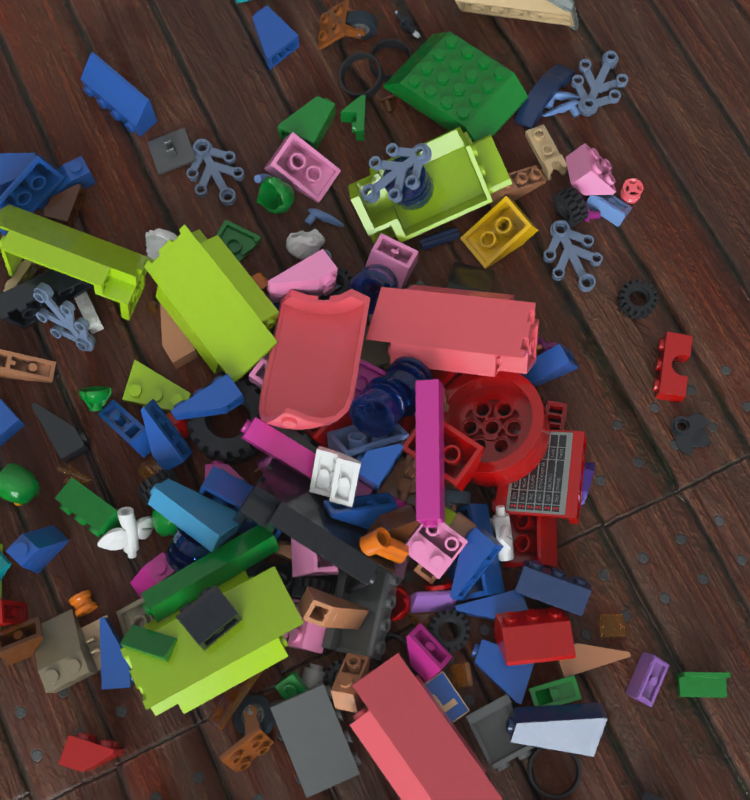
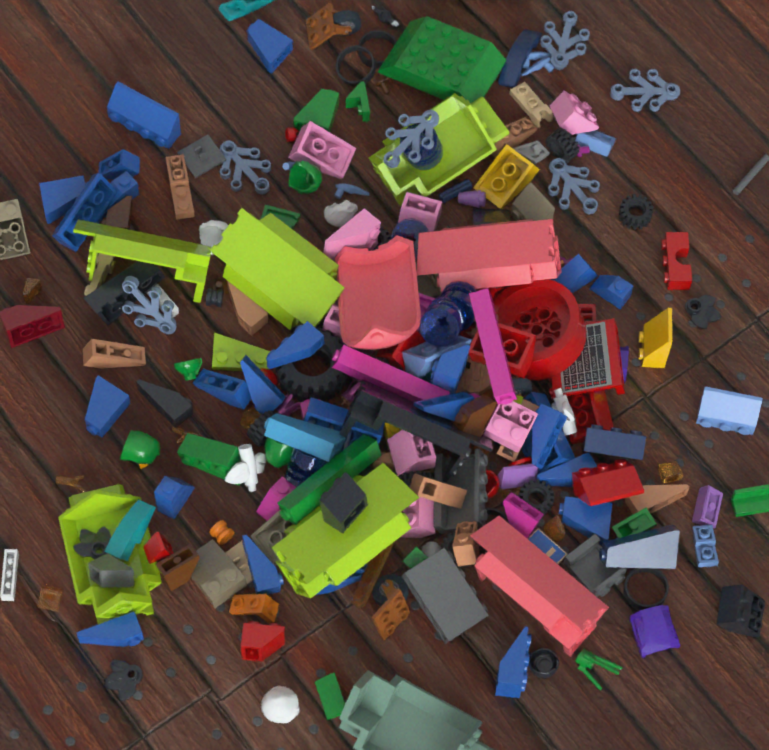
camera: 15 degrees left, 10 degrees down
green slope [120,625,177,662] -> none
white slope [309,446,361,507] -> none
orange piece [359,527,409,564] -> none
coral wheel [620,178,644,204] -> none
none -> blue slope [99,149,140,180]
none -> nougat slope [166,154,195,220]
none -> black wheel [206,287,224,308]
none -> orange bracket [229,594,279,623]
none -> flat silver piece [274,393,300,417]
none -> red hinge [285,127,299,142]
none -> medium lavender cone [458,190,486,208]
none -> dark tan slope [511,183,555,221]
none -> light grey piece [513,141,550,164]
none -> blue slope [589,275,633,309]
none -> sand blue plant [610,69,680,111]
none -> yellow slope [638,308,672,368]
none -> medium blue slope [692,525,719,568]
none -> slope [696,386,763,435]

